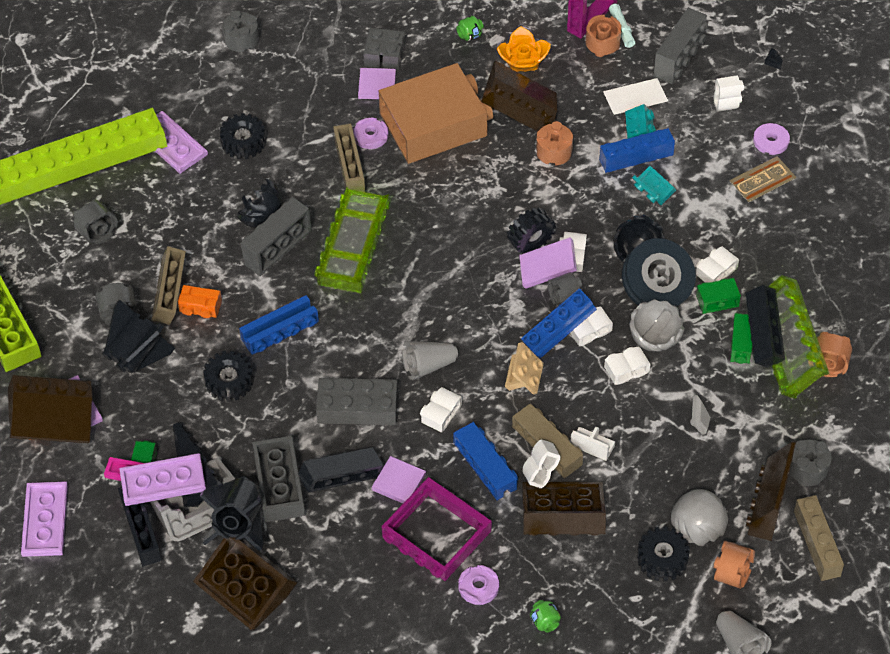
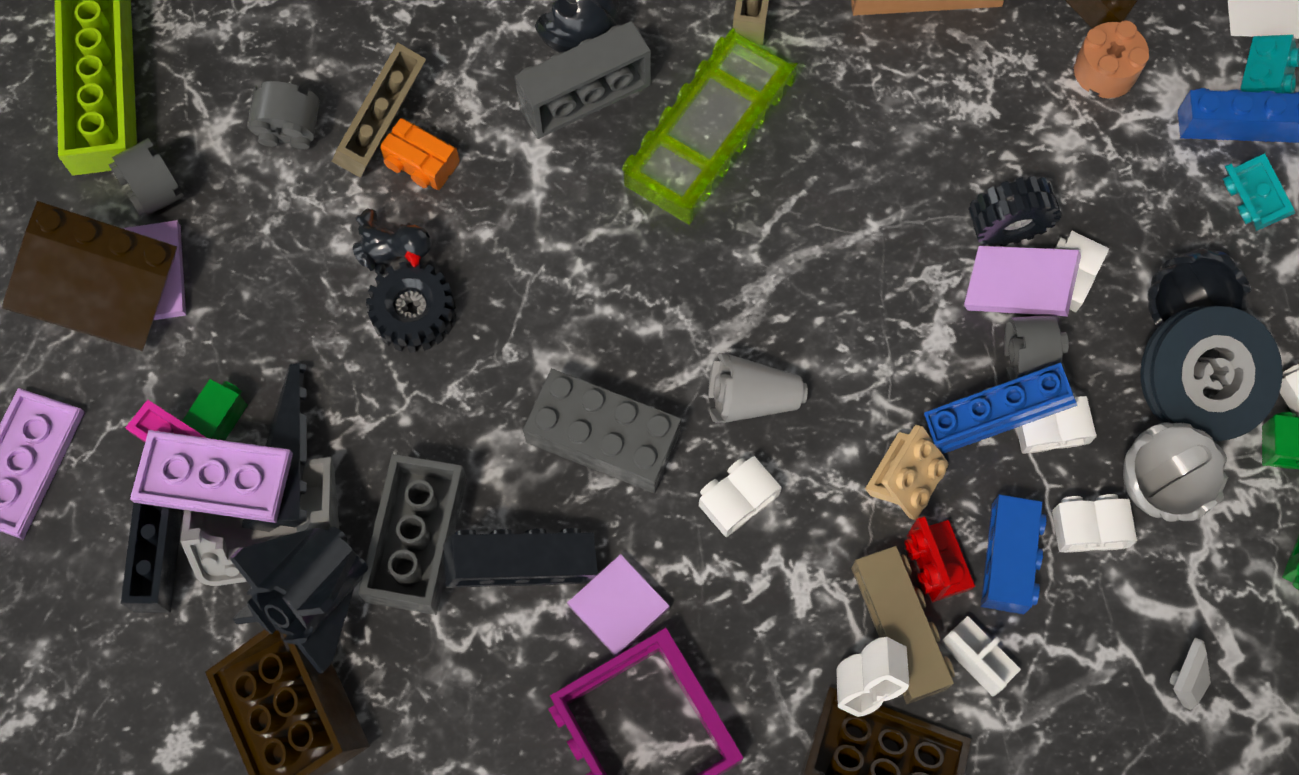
camera: 20 degrees right, 15 degrees up
black brick [102,300,175,374] -> none
blue brick [239,295,319,355] -> none
blue brick [453,422,518,500] -> none
none -> dark grey brick [109,138,184,216]
none -> black animal [353,208,431,276]
none -> red bracket [905,516,975,602]
none -> blue brick [981,494,1046,615]

